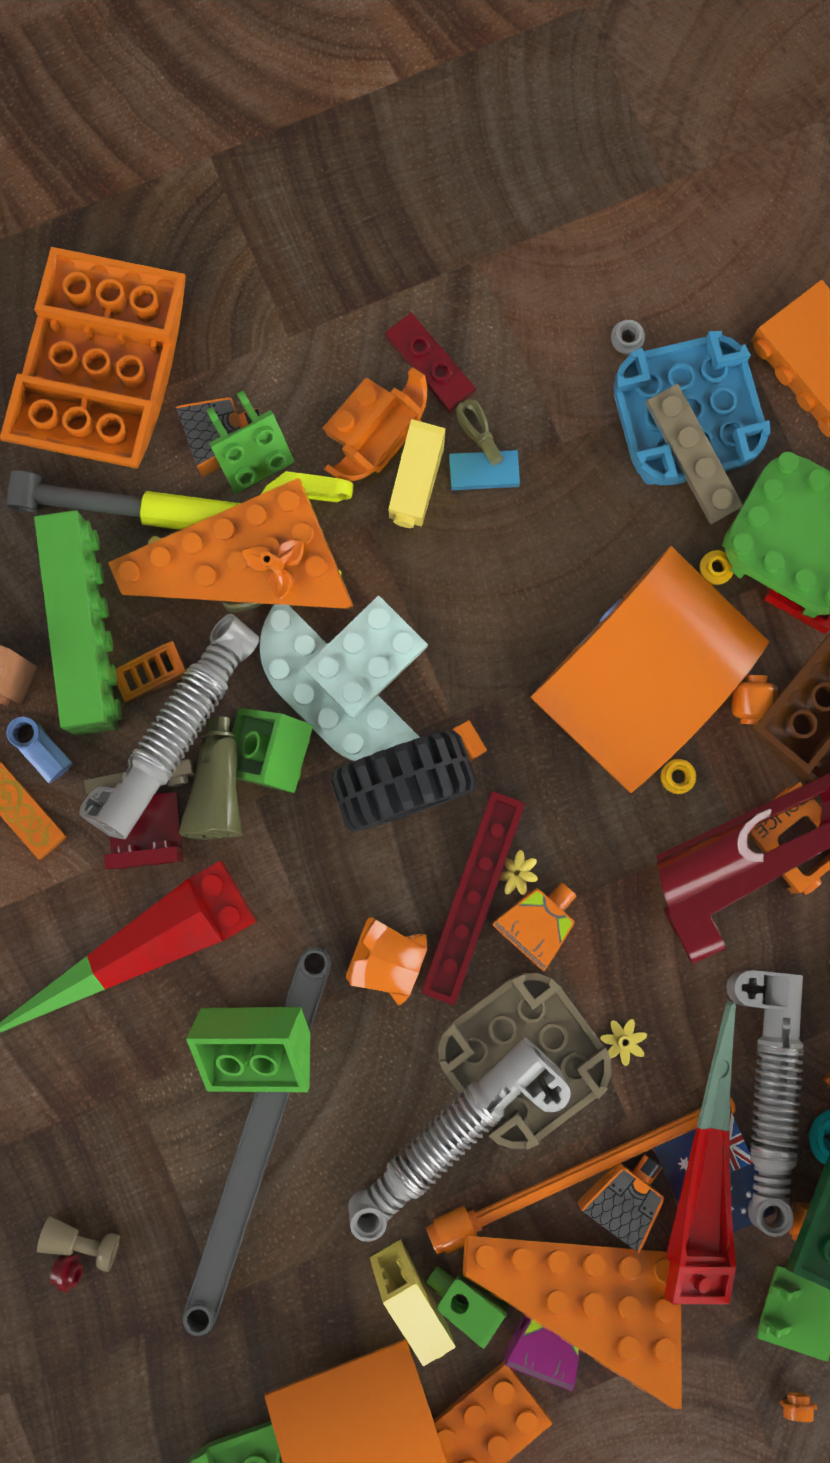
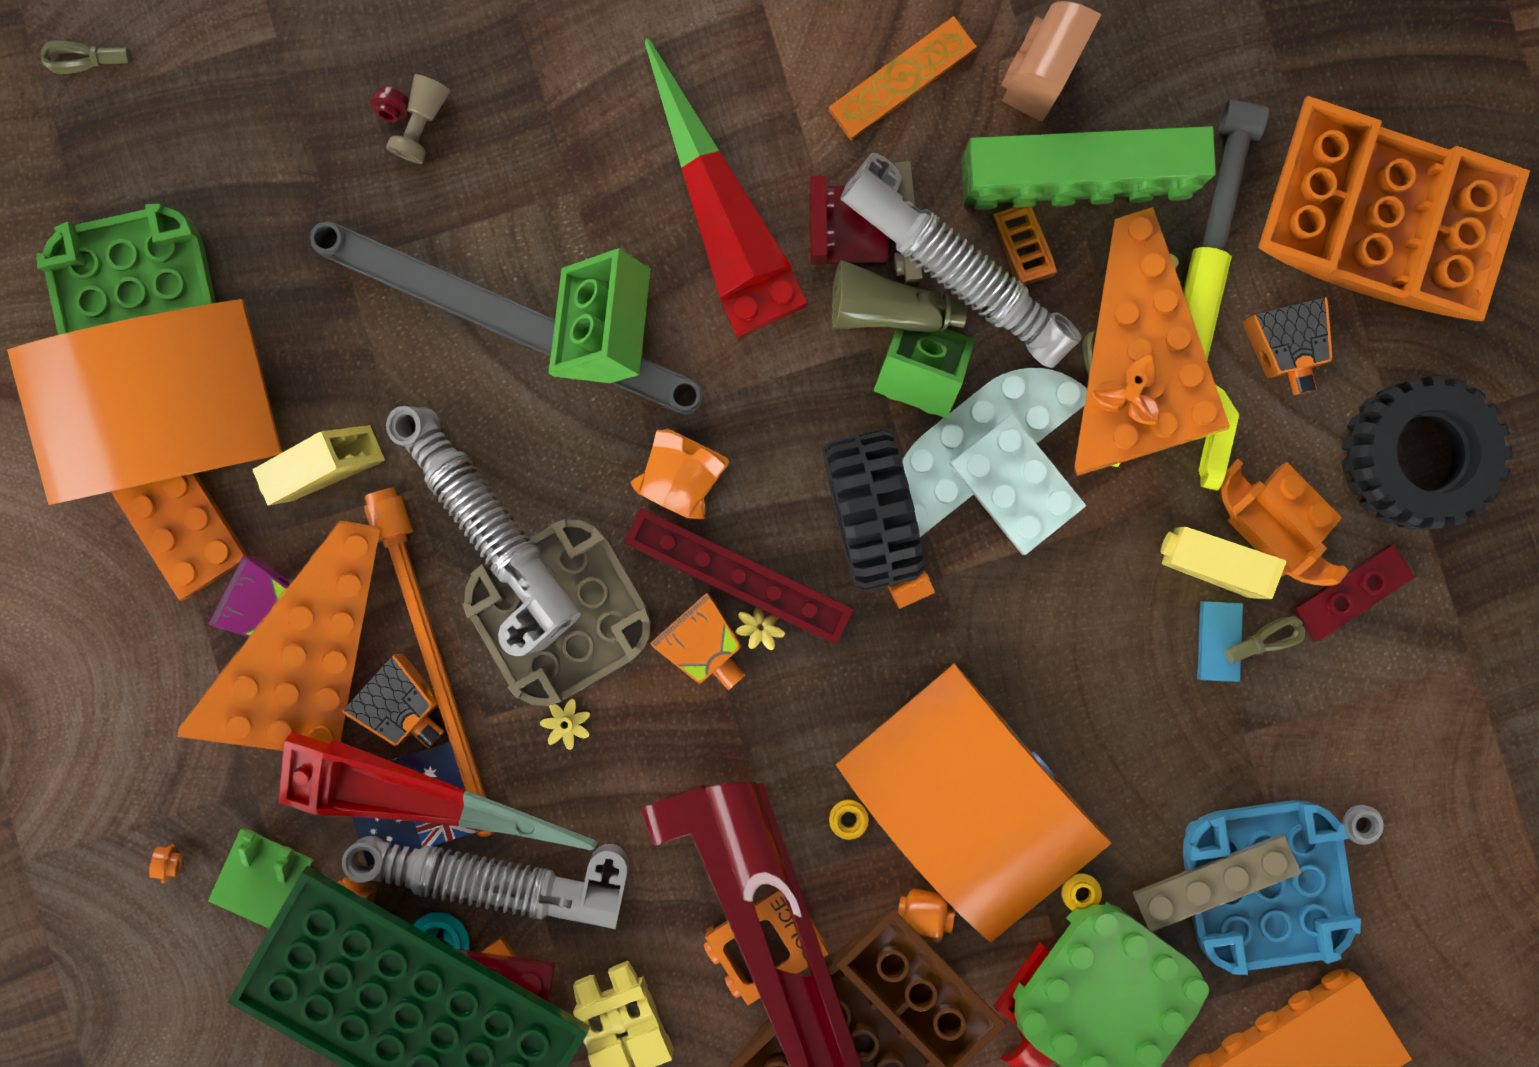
camera: 100 degrees right, 5 degrees up
medium blue piece [6,716,73,784] -> none
bright green plate [206,390,295,495] -> none
bright green torso [425,1266,510,1349] -> none
none -> black tyre [1341,376,1512,529]

